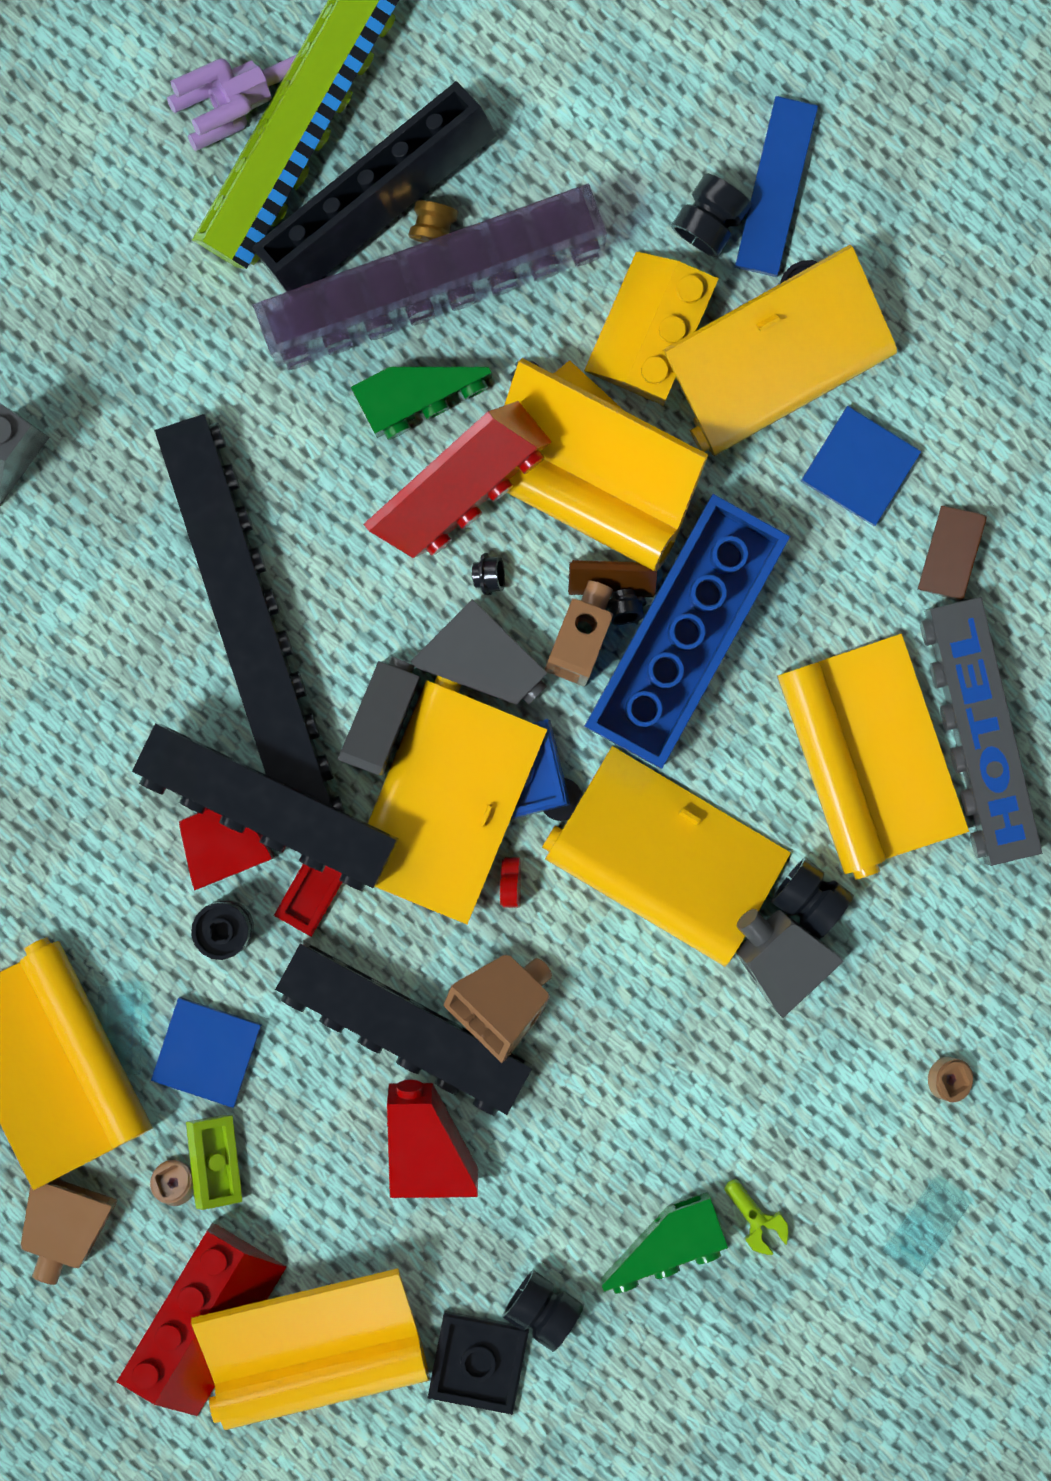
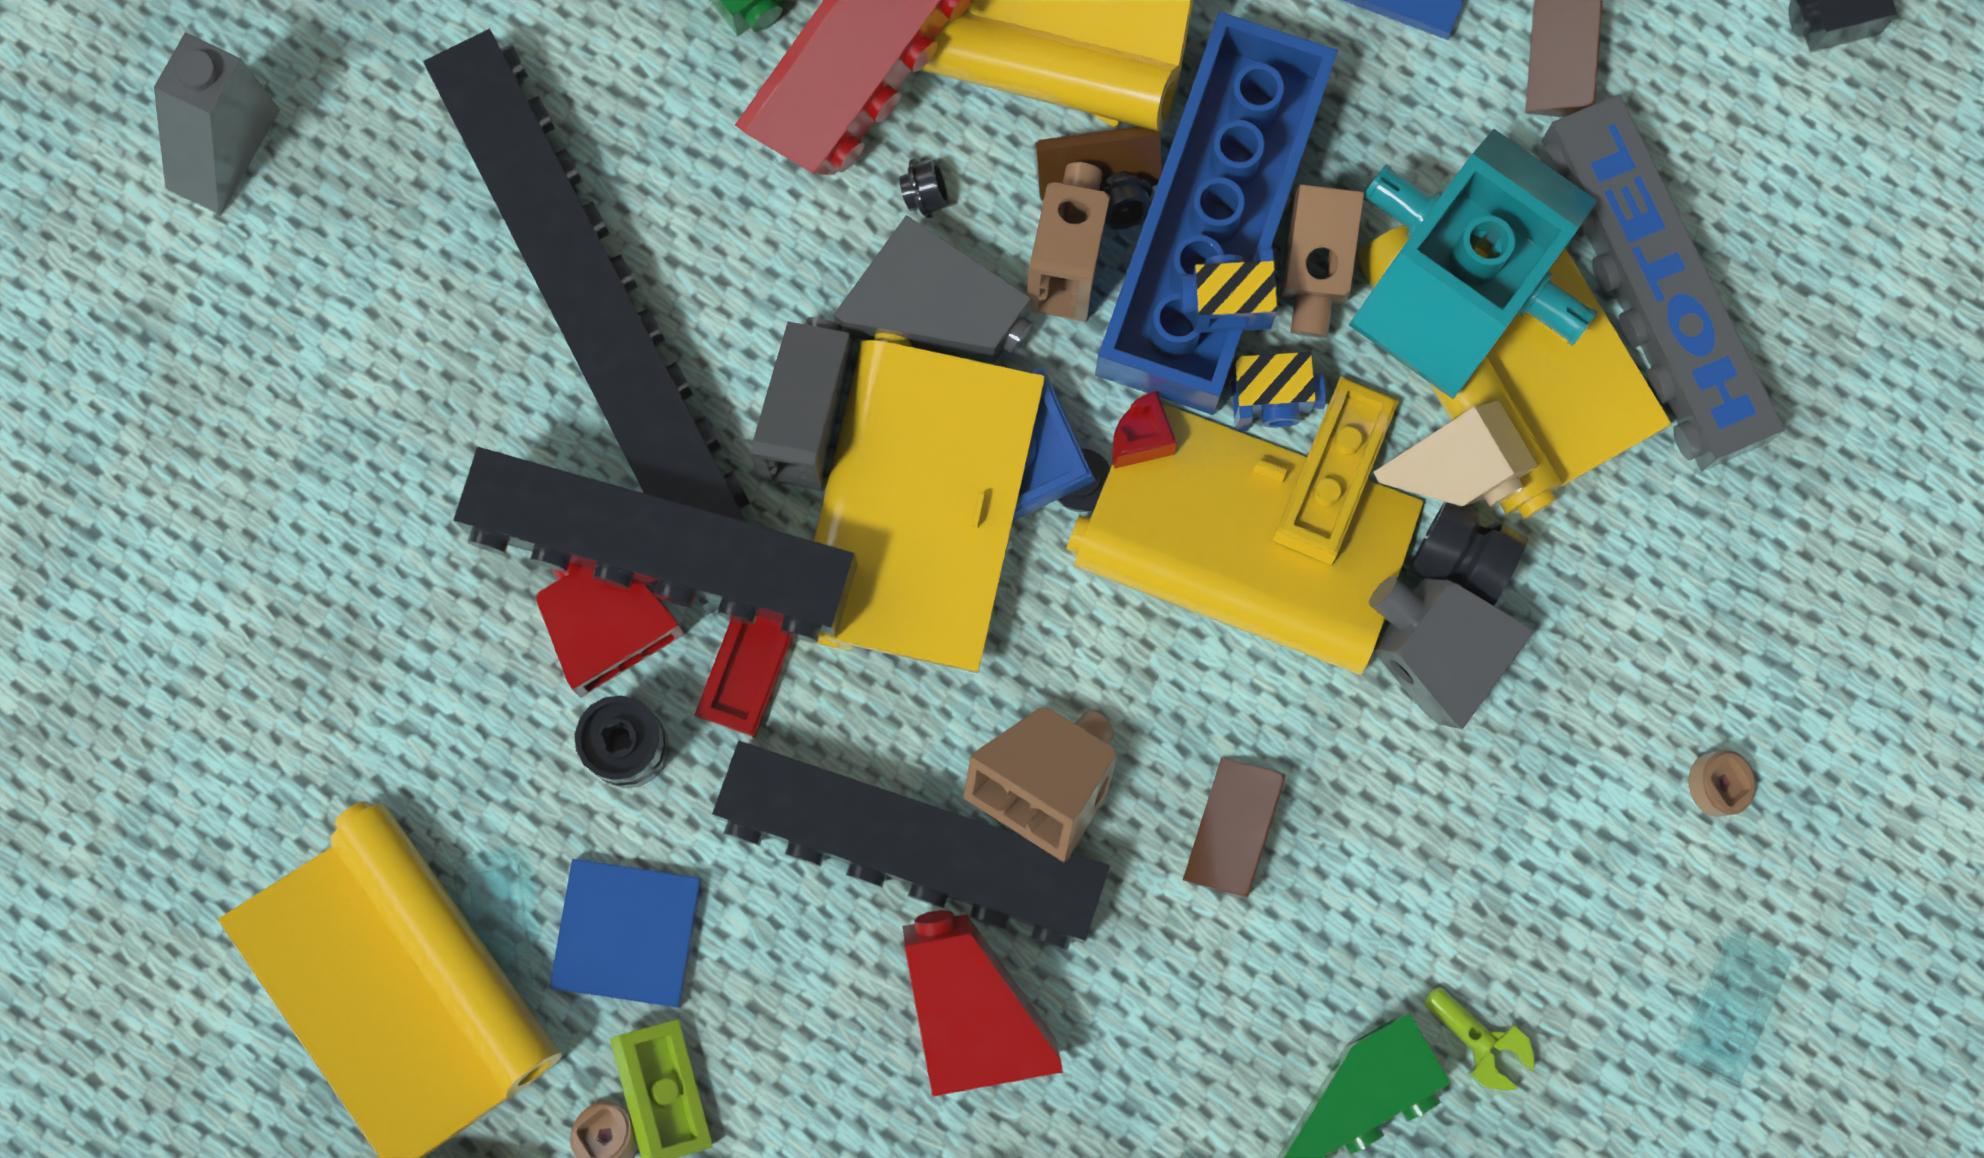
camera: 10 degrees left, 10 degrees down
red tile [500,857,521,908] -> none
none -> red tile [1111,391,1177,469]
none -> brick [1179,249,1277,333]
none -> reddish brown slope [1182,758,1286,901]
none -> brick [1230,352,1326,432]
none -> yellow tile [1272,377,1399,566]
none -> medium nougat torso [1279,184,1364,338]
none -> teal slope [1349,129,1597,399]
none -> tan slope [1373,401,1538,507]

